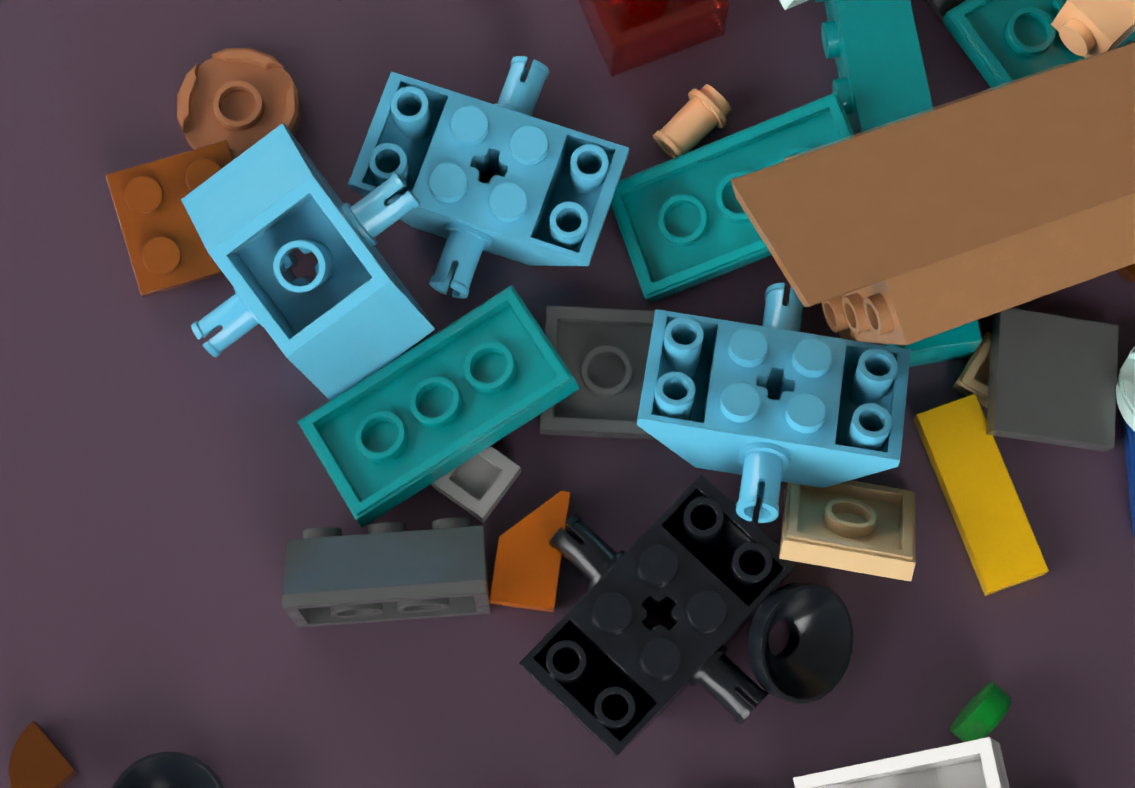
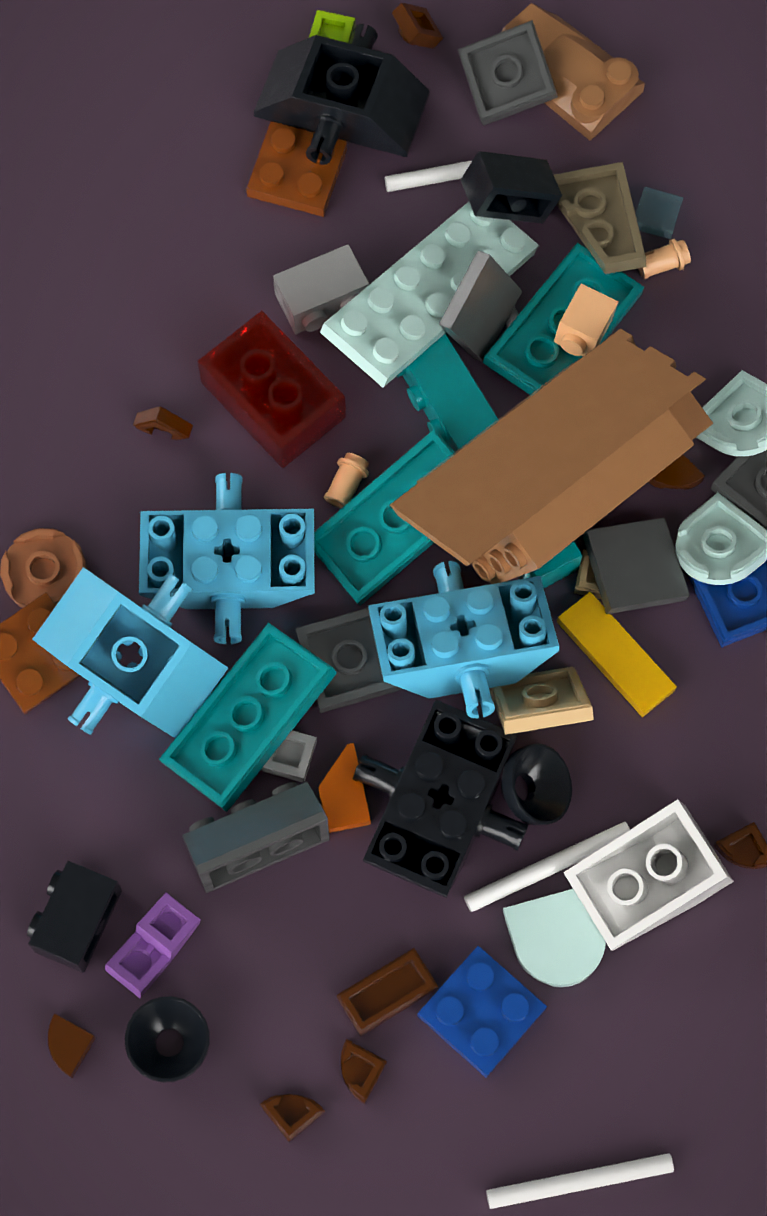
camera: 20 degrees left, 5 degrees down
green tile [950,681,1012,742] -> none
none -> black brick [27,861,122,973]
none -> medium lavender slope [105,893,201,998]
none -> white bar [464,821,630,912]

